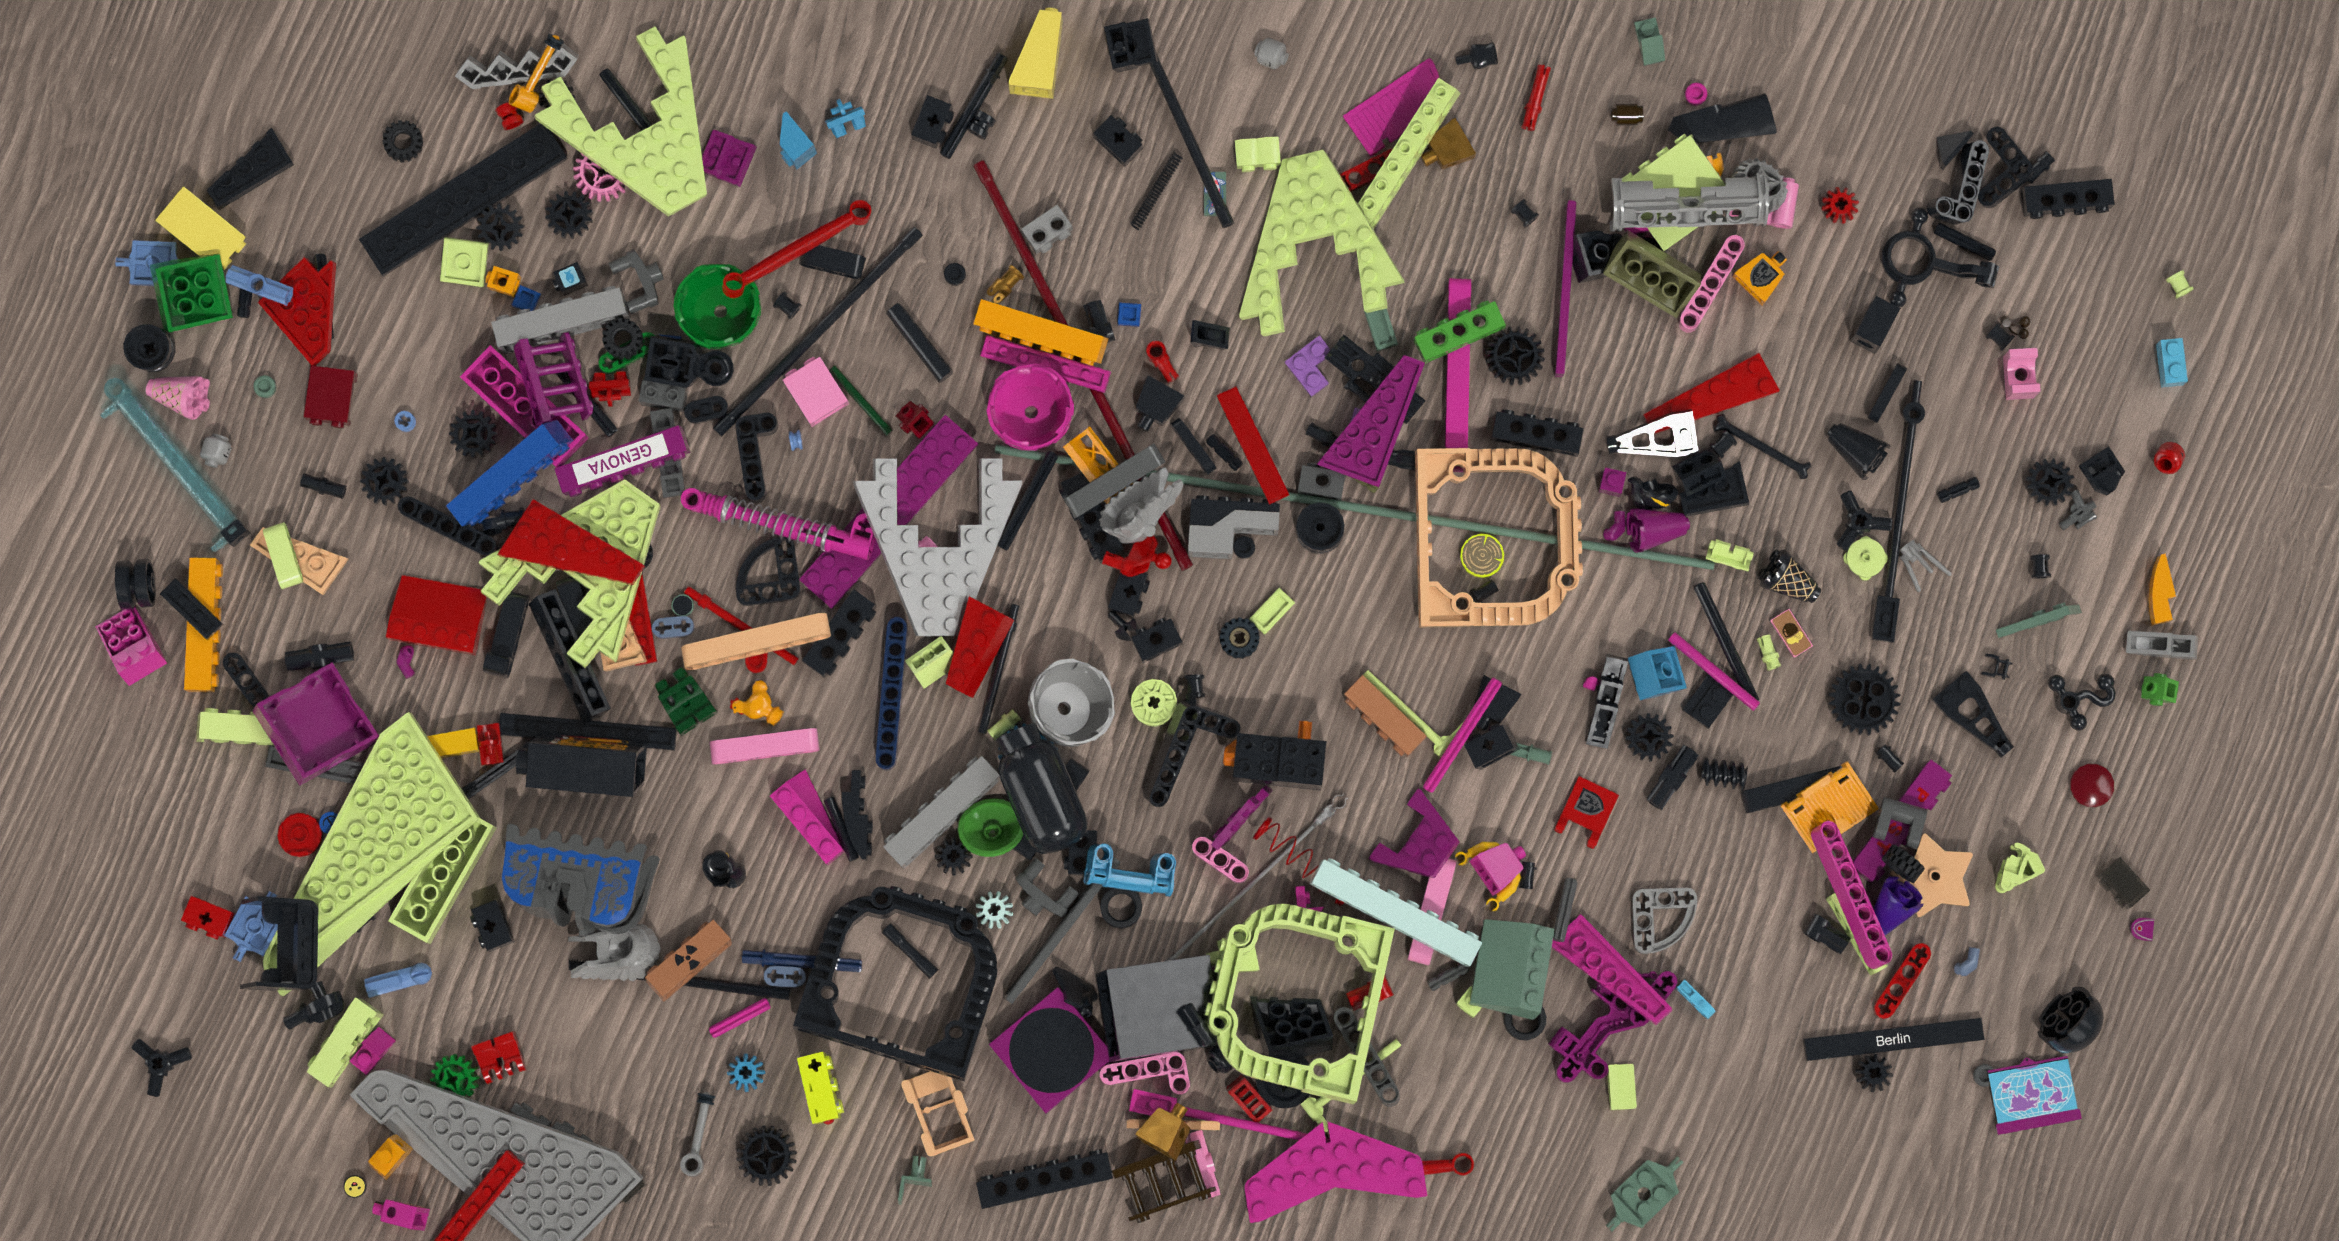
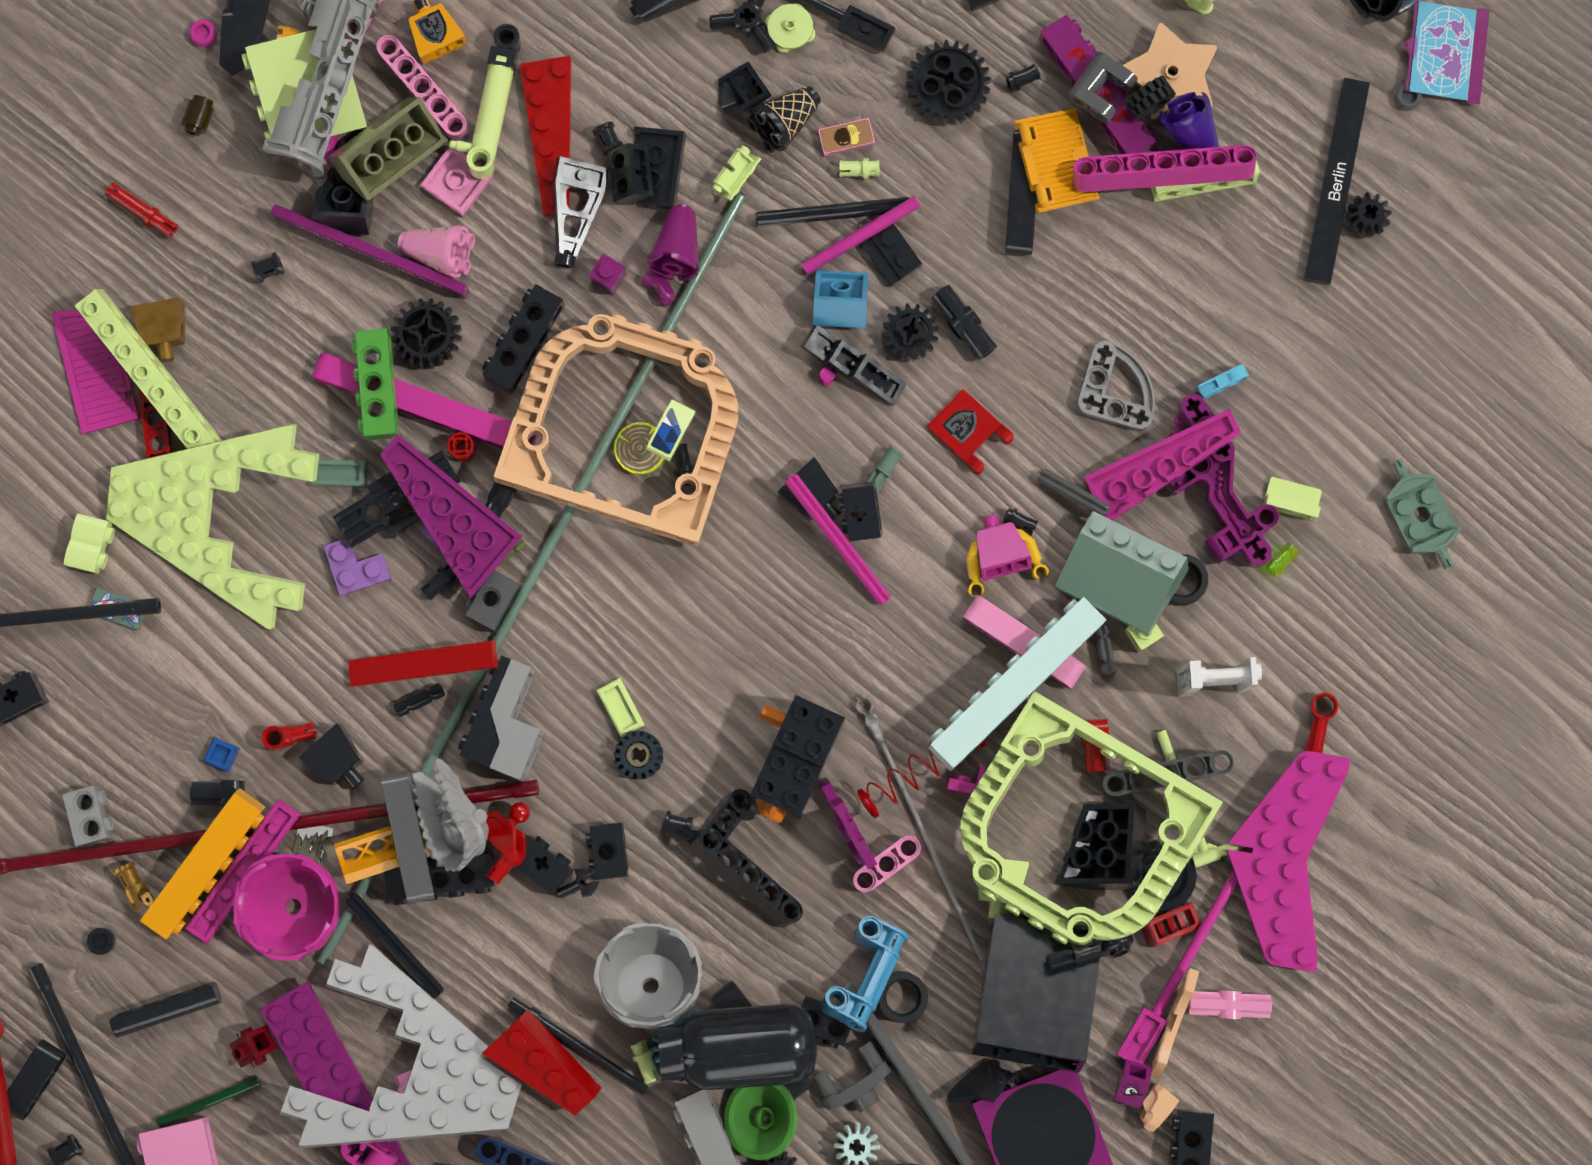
camera: 70 degrees left, 0 degrees up
yellowish green brick [905,636,954,689] -> none
bright pink beam [1100,1052,1190,1095] -> none
dark brown fence [1112,1140,1217,1223] -> none
black piece [1130,151,1183,230] -> none
yellowish green wheel [1131,679,1177,727] -> none
pearl gold torso [1135,1103,1190,1161] -> none
black beam [1170,418,1217,475] -> none
black slope [1190,320,1230,350] -> none
black tile [1233,536,1255,559] -> none
black wheel [1296,502,1345,554] -> none
nougat brick [1344,675,1427,757] -> none
yellowish green bar [1363,670,1465,758] -> none
magenta wing [1368,788,1460,878] -> none
black piece [1456,42,1498,70] -> none
black hair [1628,476,1678,510] -> none
sand green slope [1634,18,1665,66] -> none
black piece [1700,757,1748,791] -> none
black piece [1713,414,1811,479] -> none
black piece [1803,914,1851,954] -> none
red beam [1873,943,1931,1019] -> none
sand blue arm [1954,947,1980,976] -> none
none -> sticker [292,826,333,867]
none -> bright pink cone [398,225,475,278]
none -> bright pink tile [420,147,494,217]
none -> red wheel [447,432,477,462]
none -> yellowish green piece [449,24,521,179]
none -> slope [646,400,696,461]
none -> black slope [718,61,771,114]
none -> magenta brick [1114,1059,1152,1108]
none -> light nougat rock [1140,1083,1179,1132]
none -> white fence [1176,657,1262,697]
none -> clear neon green pin [1265,543,1299,577]

